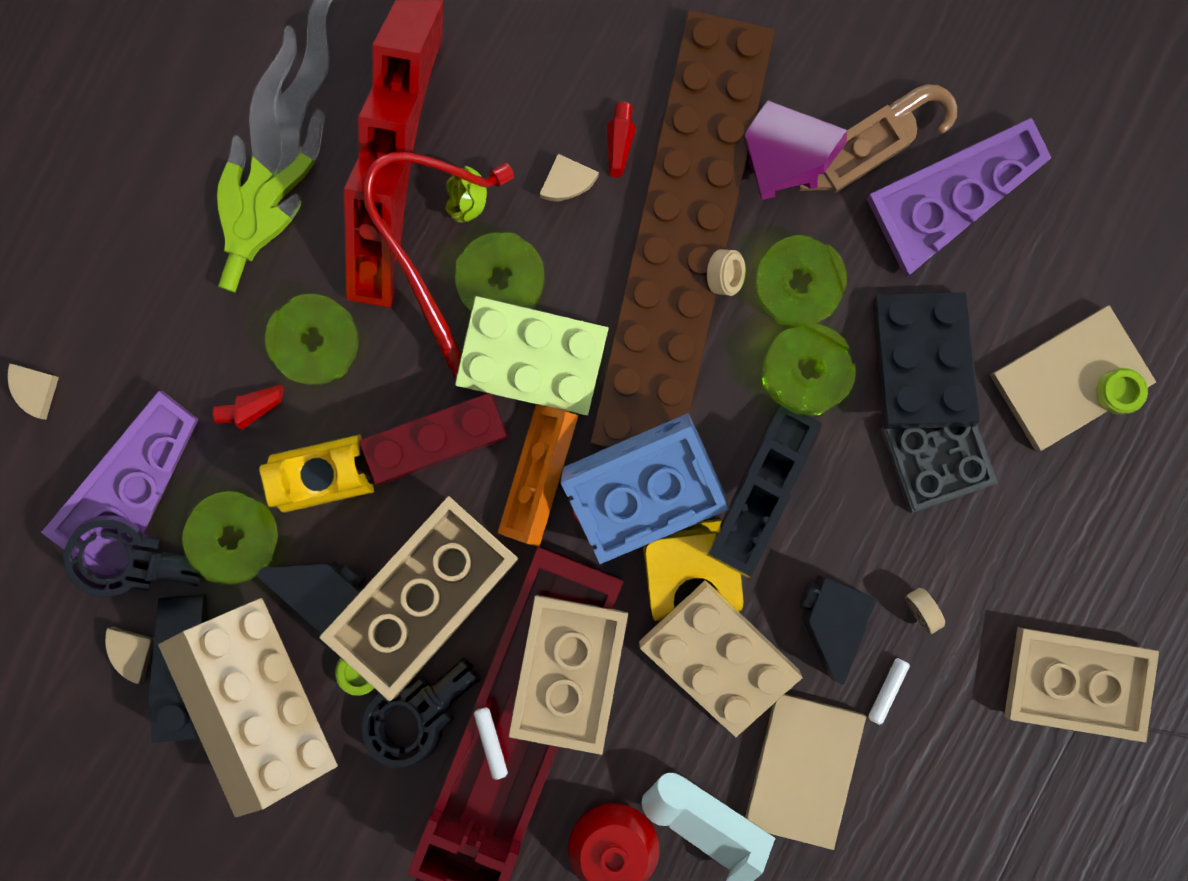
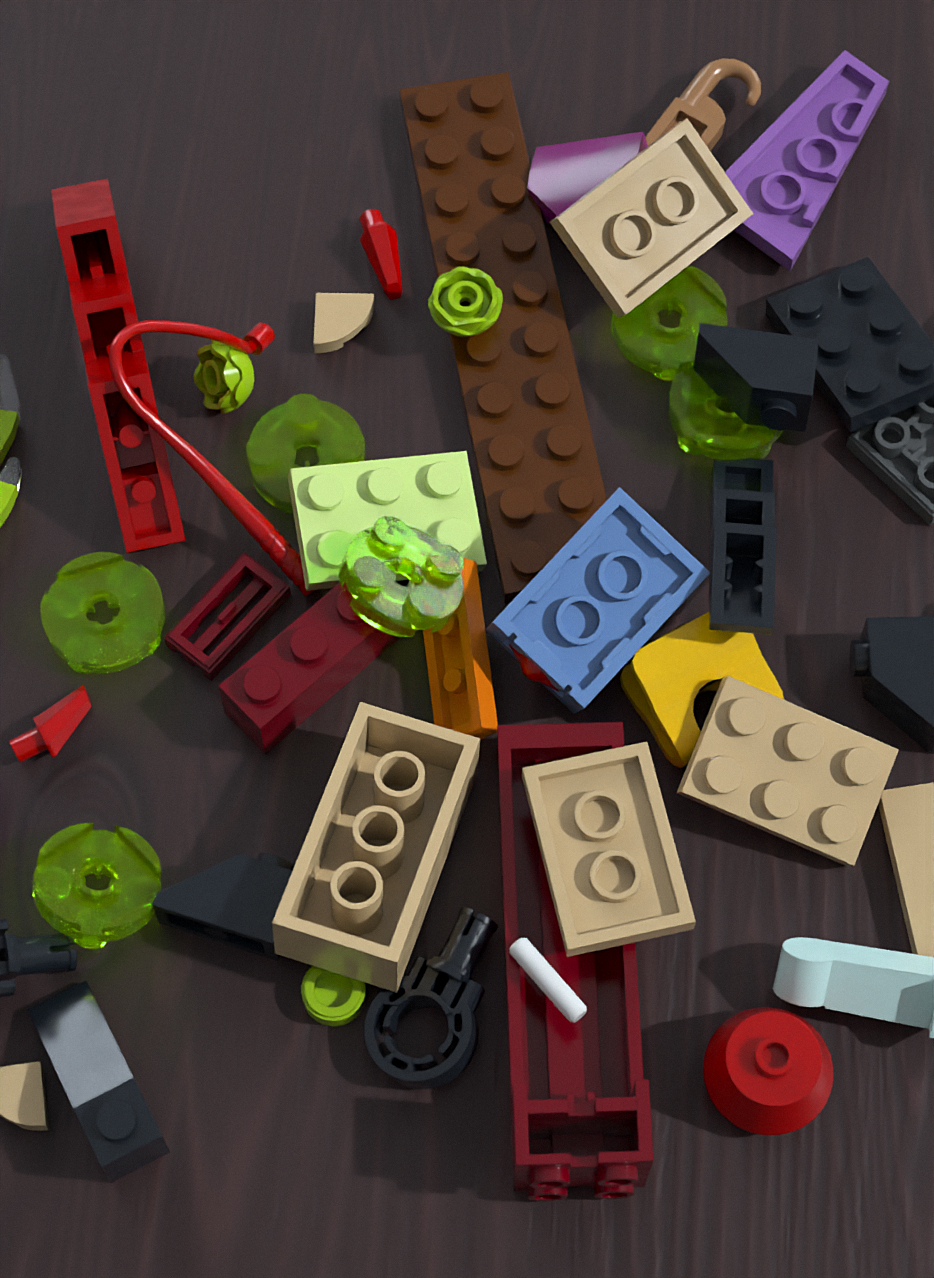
camera: 25 degrees left, 20 degrees down
tan brick [158,598,338,818] -> none
yellow piece [259,434,374,513] -> none
tan tile [707,249,746,296] -> none
none -> dark red tile [164,551,291,681]
none -> clear neon green plate [338,516,464,637]
none -> lime plate [428,267,503,337]
none -> tan plate [550,118,753,318]
none -> black slope [693,323,819,432]

